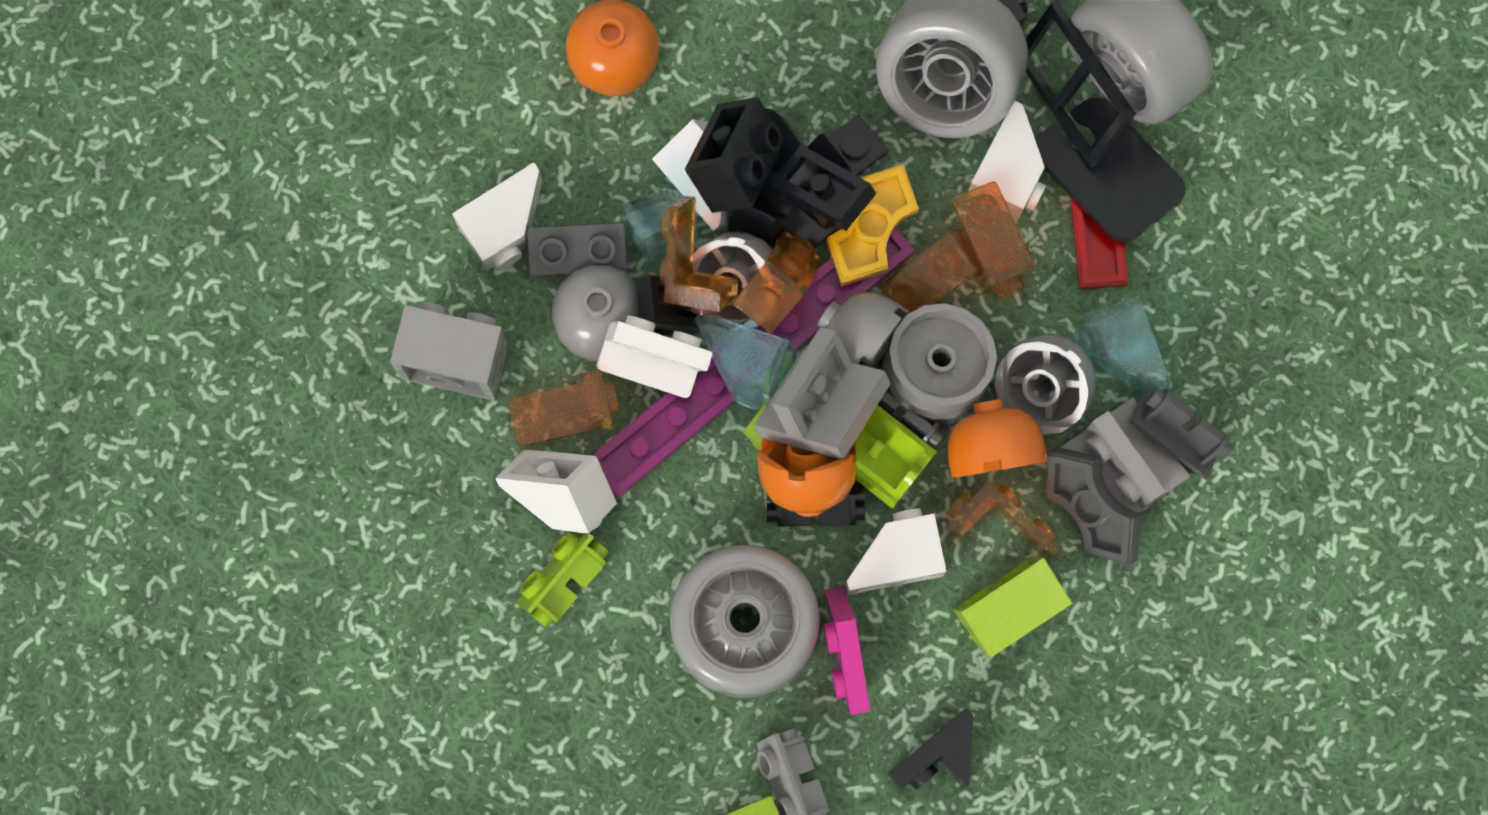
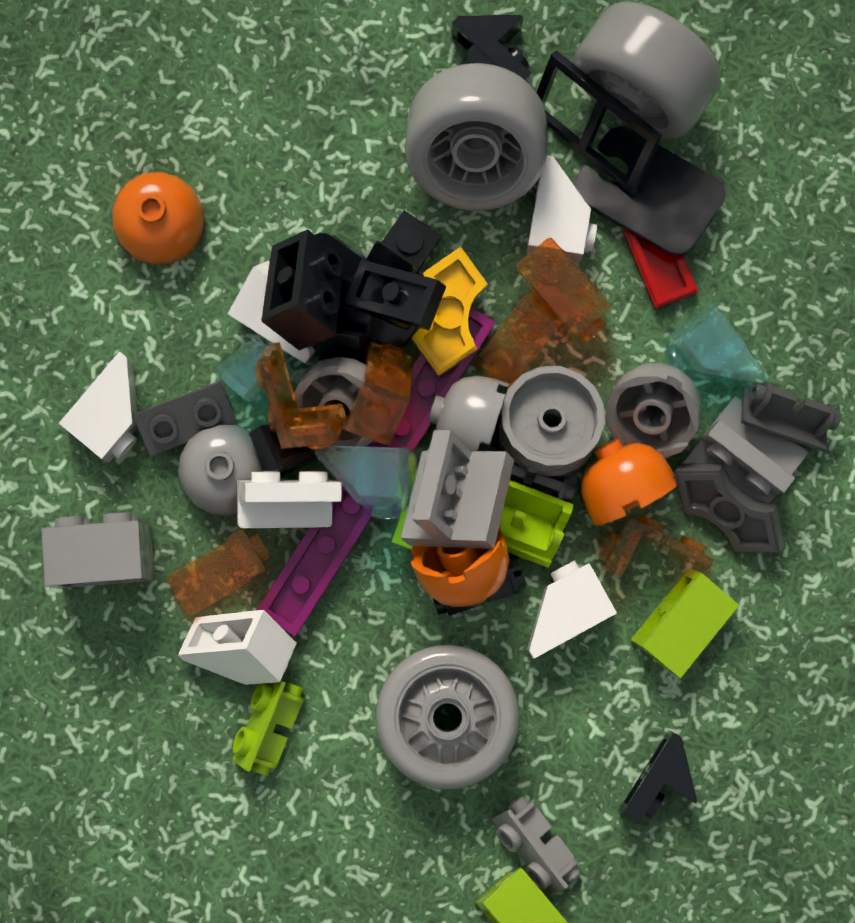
camera: 15 degrees left, 5 degrees up
dark pink wing [823,587,870,715] -> none

